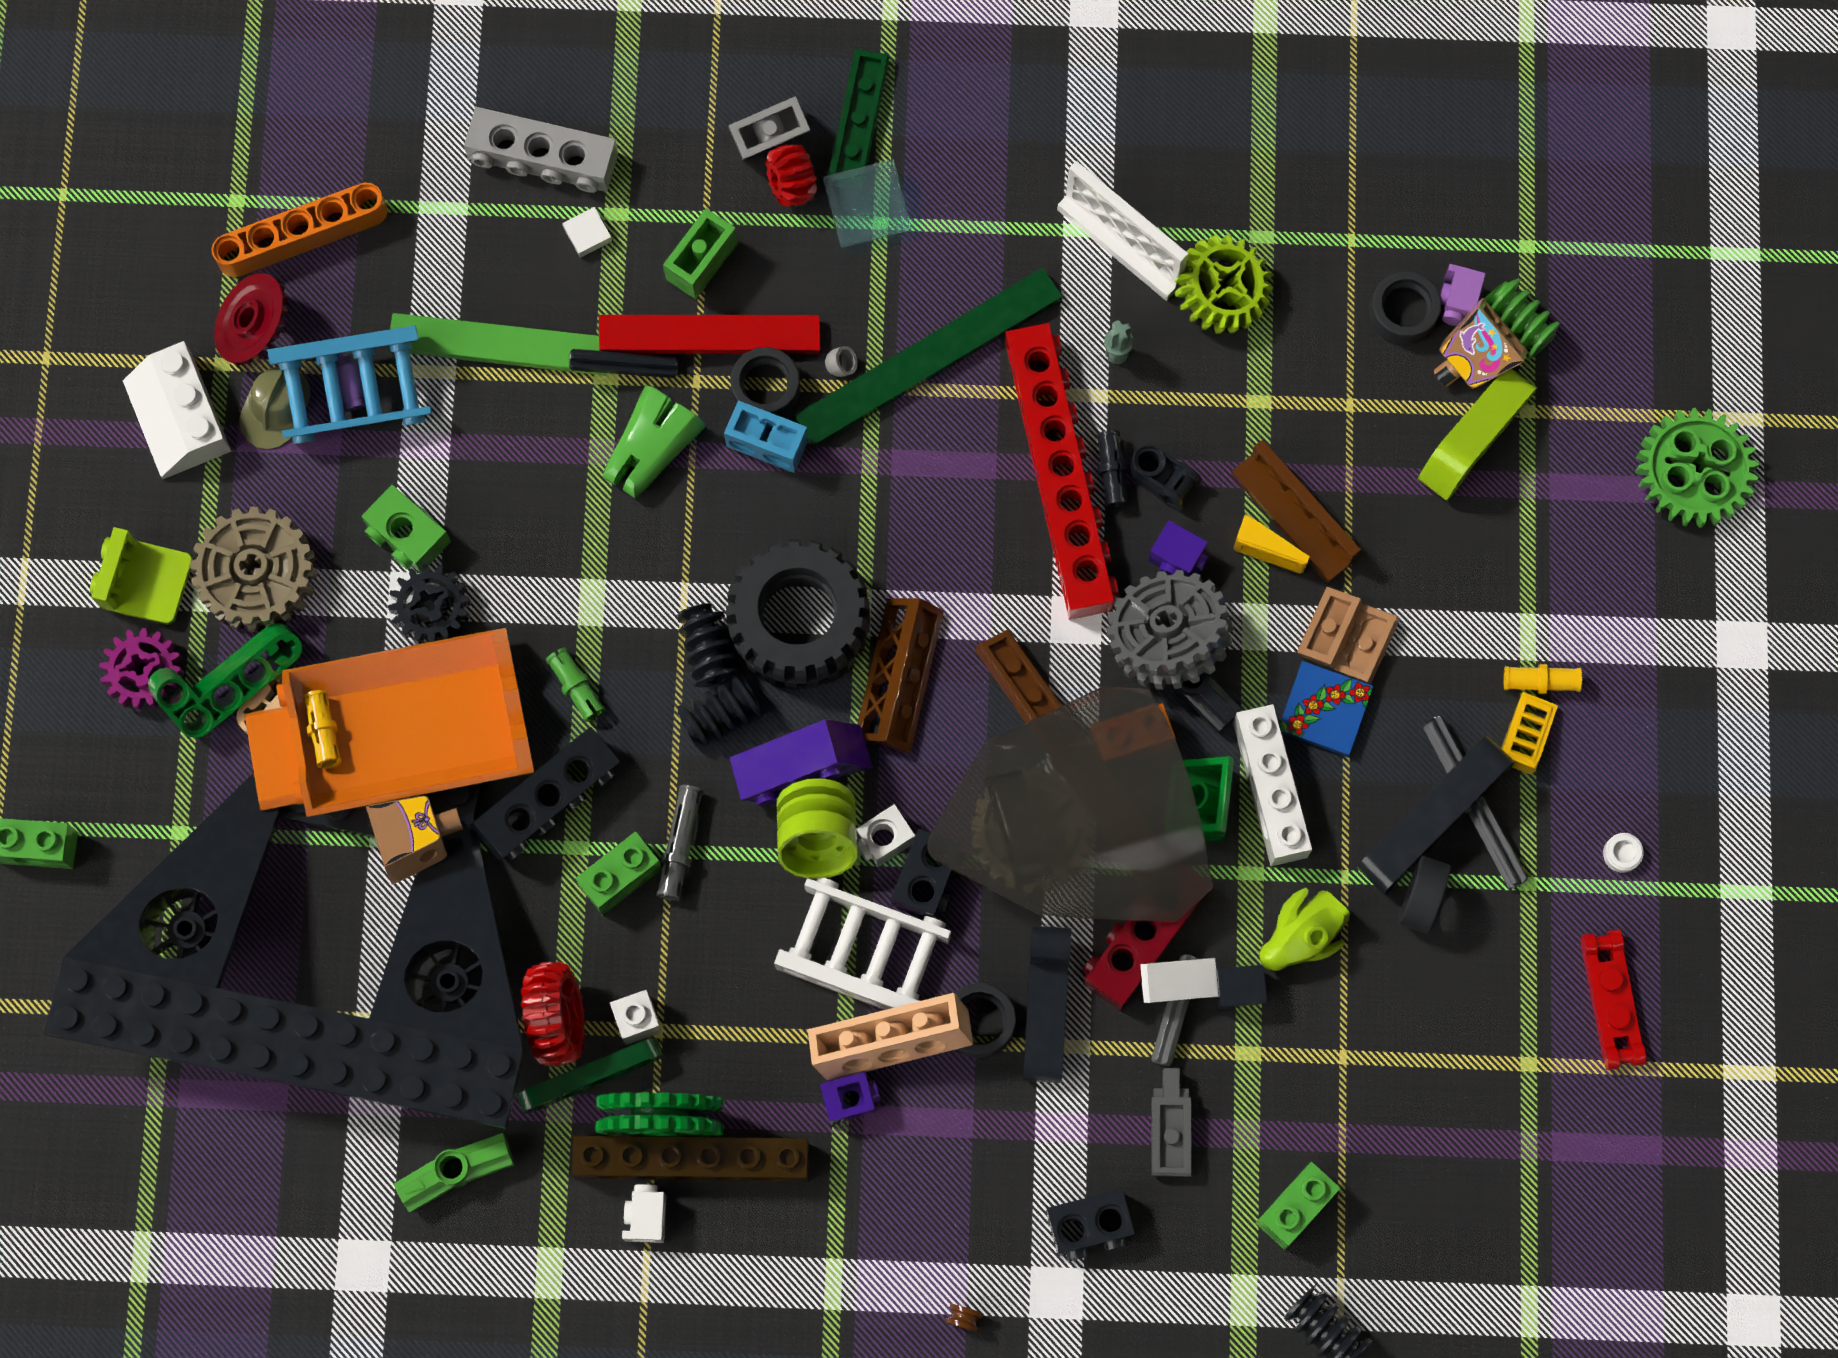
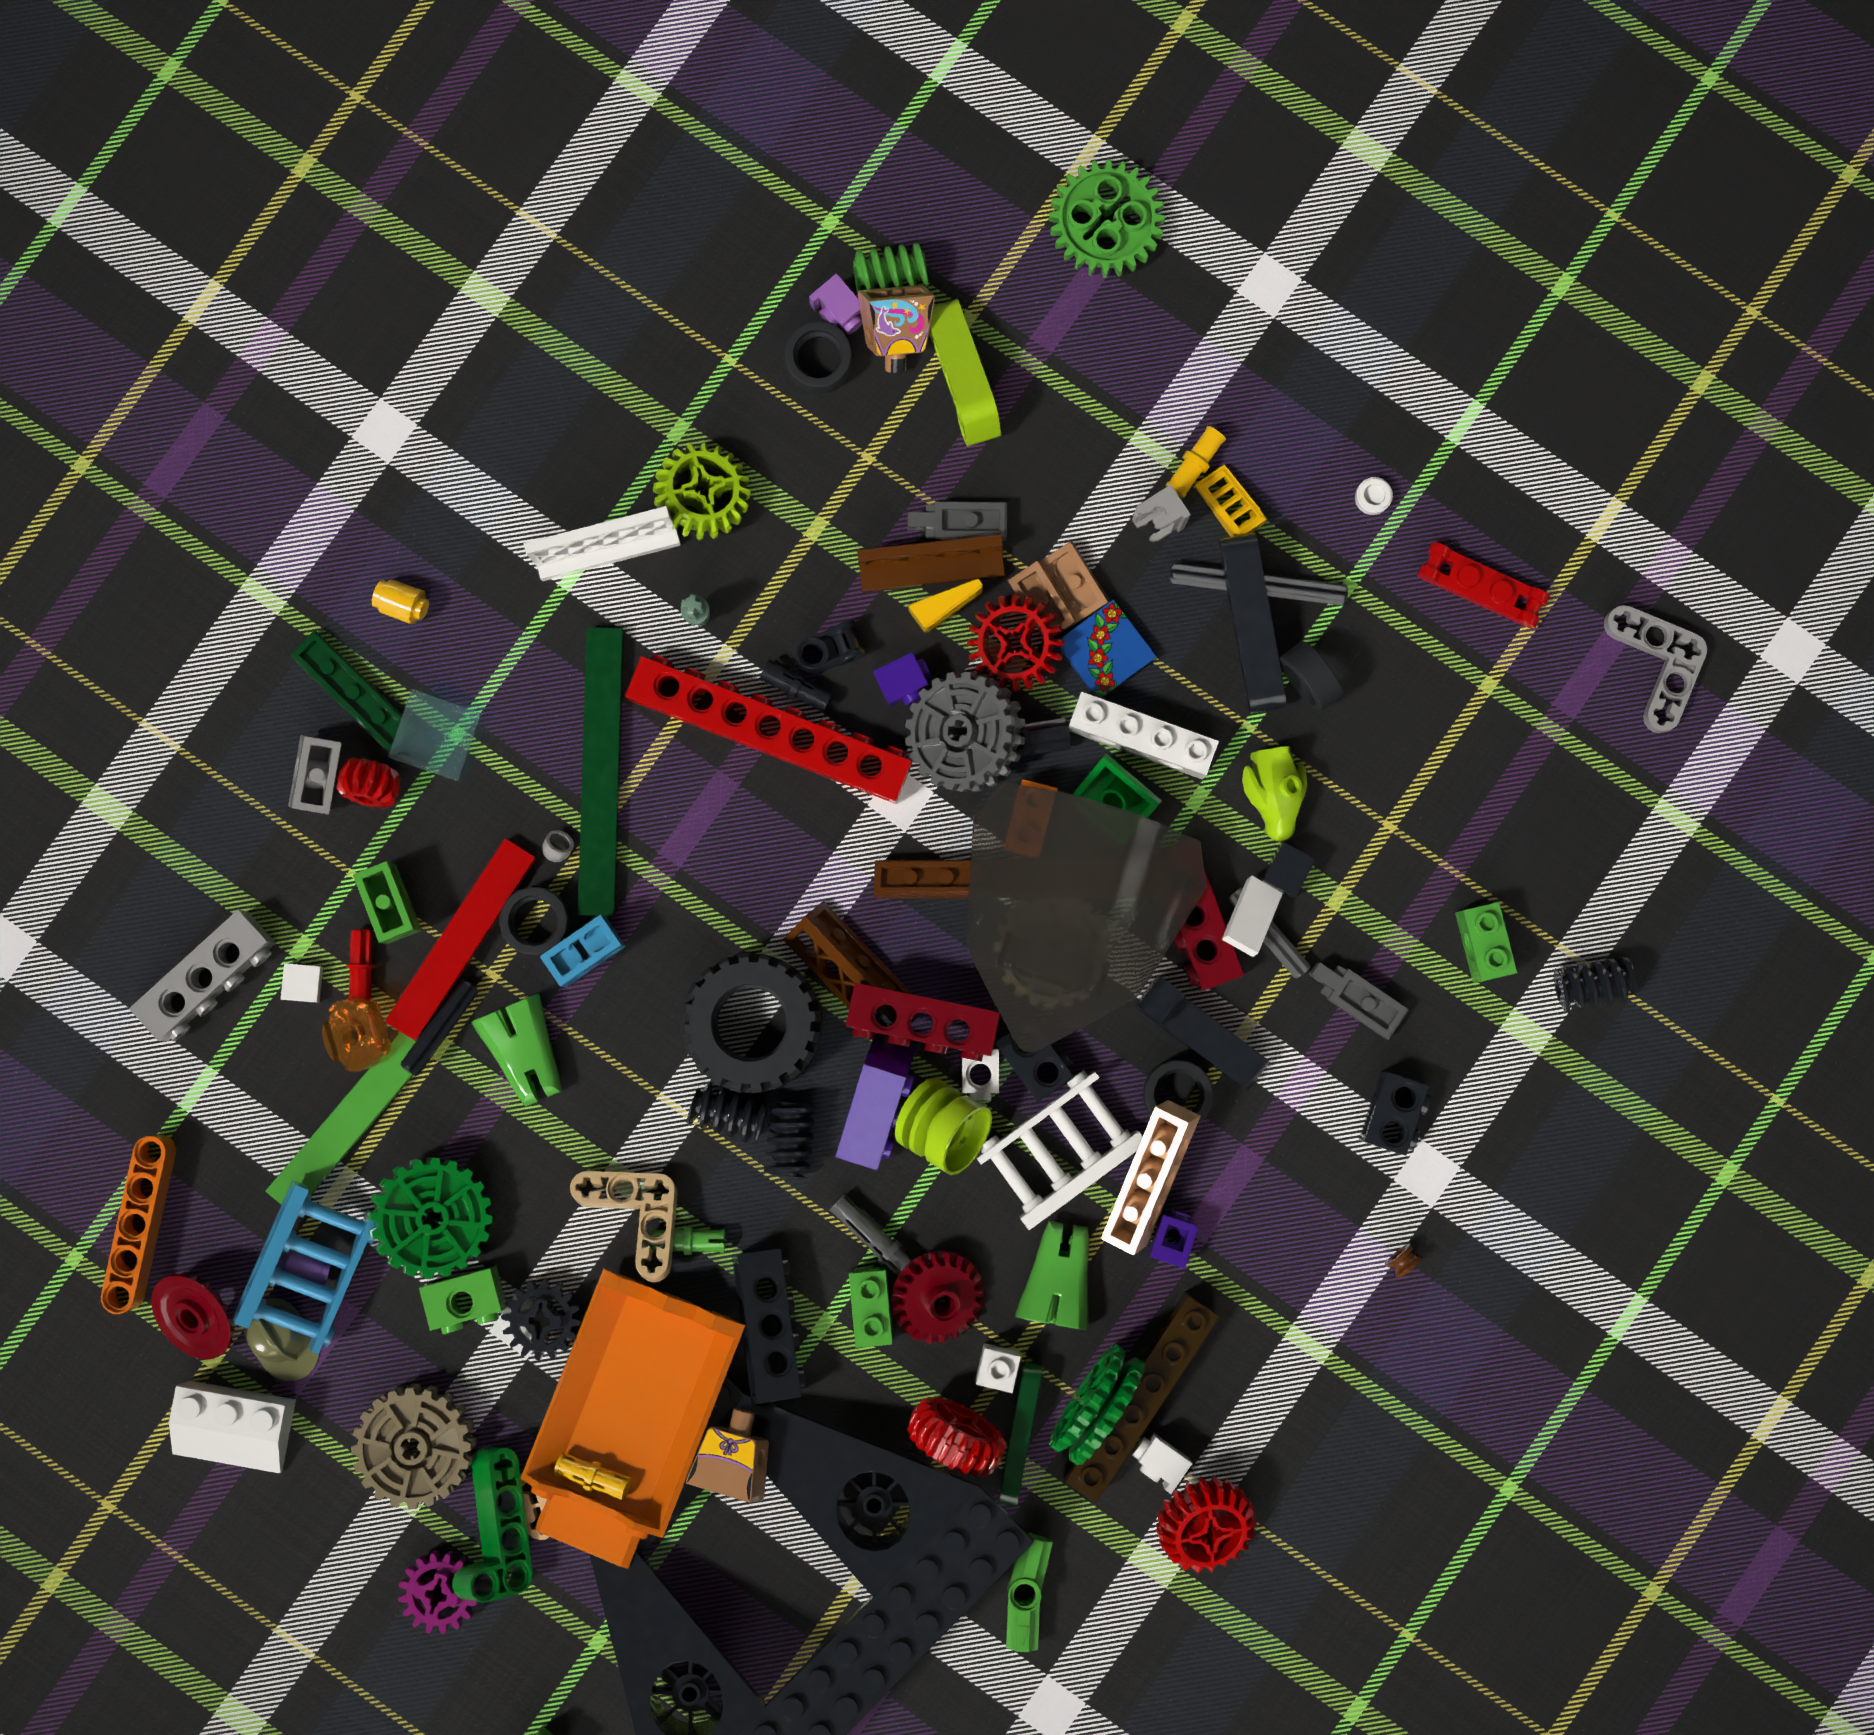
camera: 55 degrees left, 10 degrees up
lime bracket [90,527,193,625] -> none
none -> clear orange plate [322,997,391,1072]
none -> red axle [346,929,376,1001]
none -> green piece [367,1157,492,1279]
none -> yellow brick [372,579,429,624]
none -> tan beam [570,1171,678,1282]
none -> dark red brick [846,983,1000,1062]
none -> dark red gear [891,1251,985,1344]
none -> dark grey hinge [907,502,1007,541]
none -> red gear [967,594,1065,692]
none -> bright green piece [1015,1220,1089,1330]
none -> light grey hinge [1132,484,1191,542]
none -> red gear [1156,1476,1257,1573]
none -> light grey beam [1604,605,1707,733]

